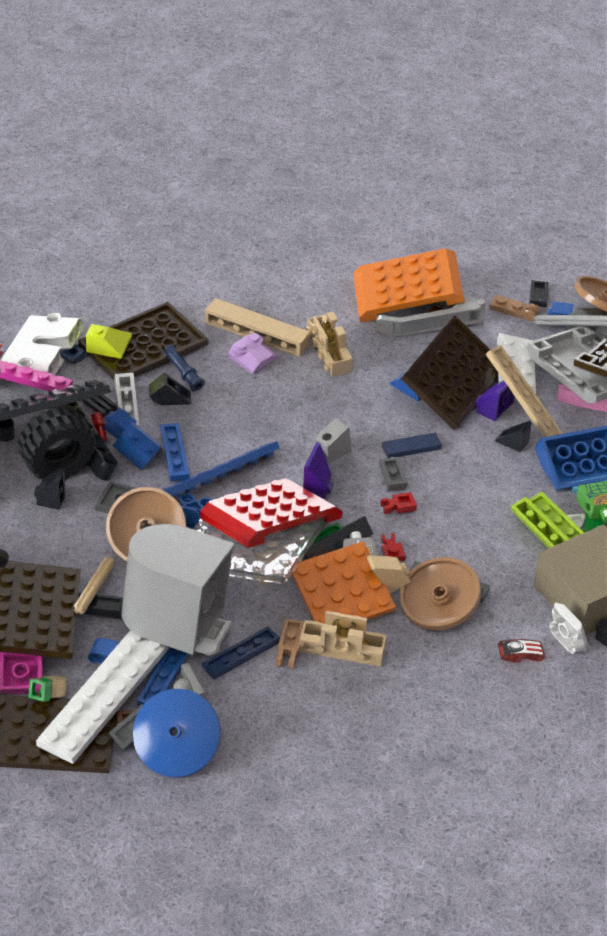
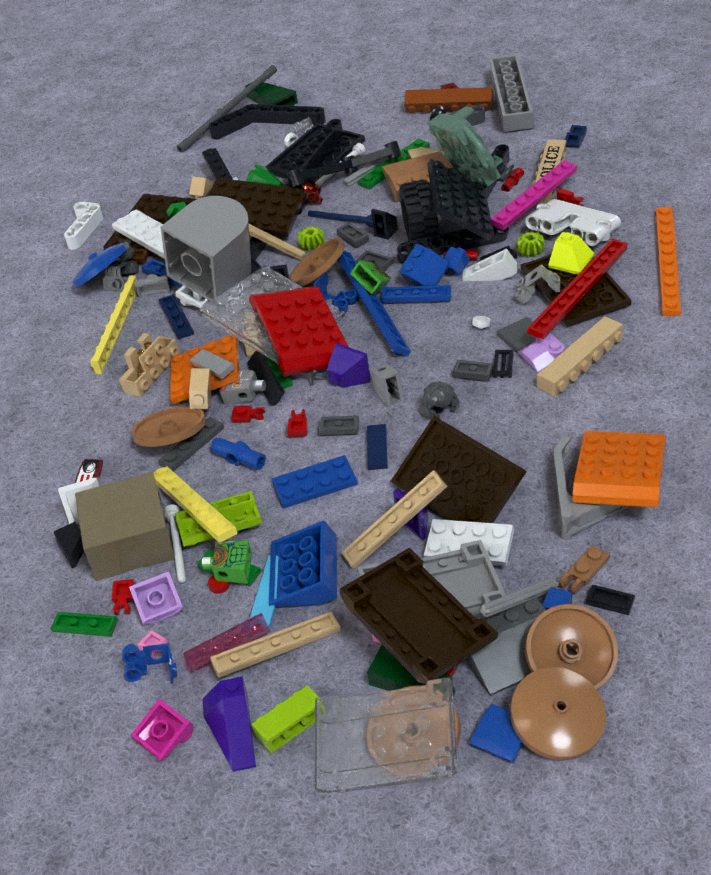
camera: 115 degrees right, 0 degrees up
black slope [149,372,191,405] -> none
dark blue pin [164,345,205,392] -> none
medium nougat hinge [276,618,305,669] -> none
tan piece [305,312,353,377] -> none
black slope [495,420,532,452] -> none
none -> white beam [64,202,103,250]
none -> light yellow plate [91,276,137,374]
none -> light yellow plate [153,466,237,543]
none -> light grey tile [190,349,235,379]
none -> blue piece [210,437,266,470]
none -> blue plate [271,455,358,509]
none -> lime gear [298,226,325,252]
none -> dark blue piece [308,210,373,227]
none -> dark grey plate [337,222,369,247]
none -> bright green torso [350,260,391,295]
none -> dark grey helmet [419,381,459,419]
none -> dark grey plate [453,360,494,381]
none -> white tile [472,316,490,329]
none -> black tile [493,350,514,378]
none -> dark grey tile [497,317,536,353]
none -> light grey piece [515,264,560,304]
none -> lime gear [516,231,545,258]
none -> red plate [527,239,628,340]
none -> orange plate [656,207,681,316]

